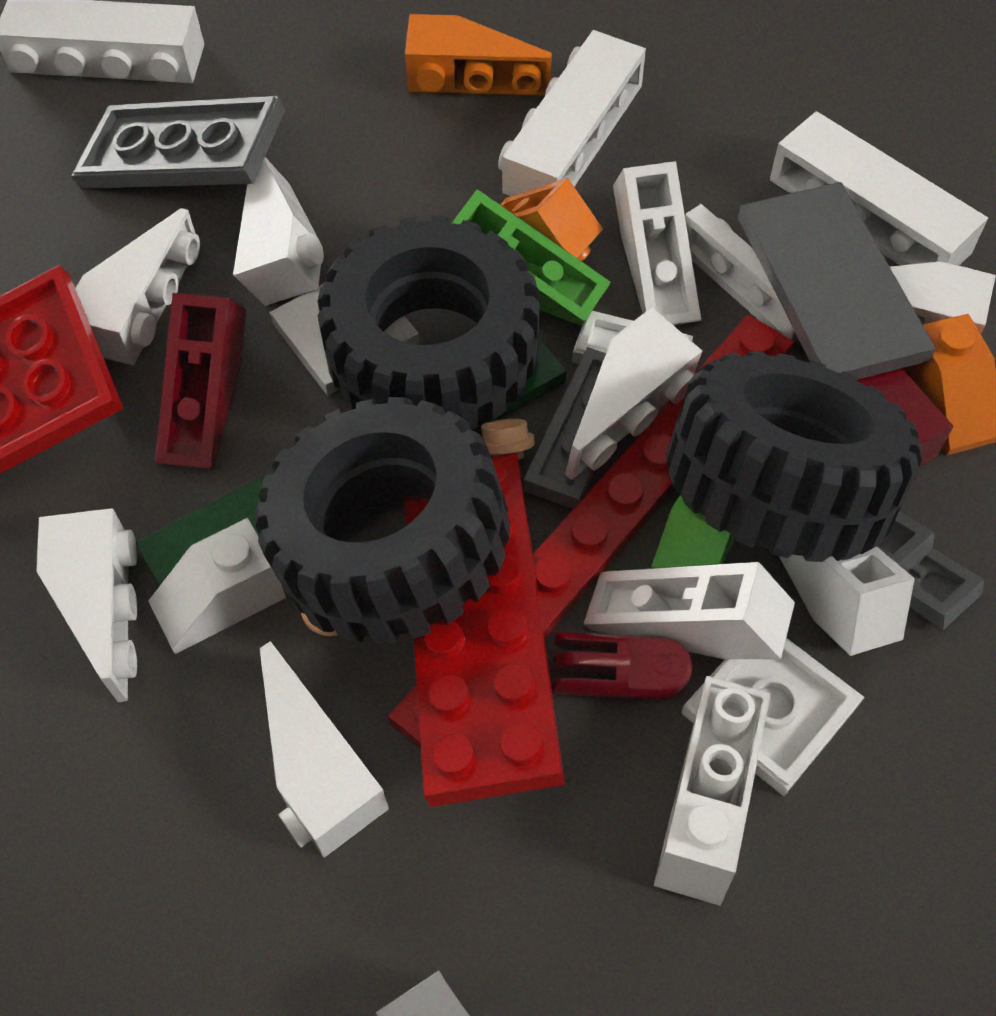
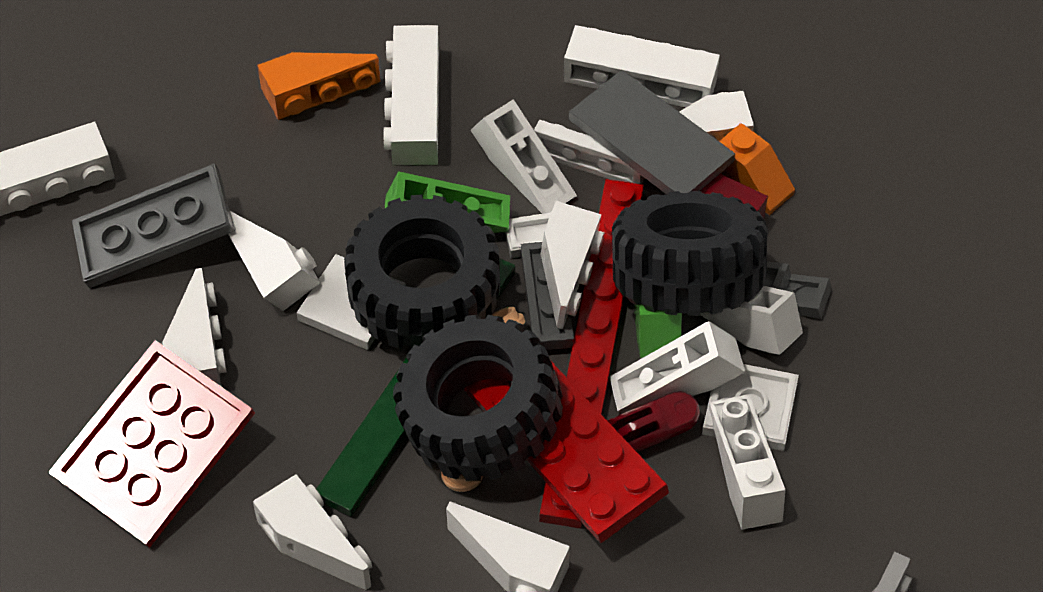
camera: 30 degrees left, 5 degrees down
white slope [149,518,286,654] -> none
dark red slope [155,293,246,469] -> none
orange slope [500,178,603,261] -> none

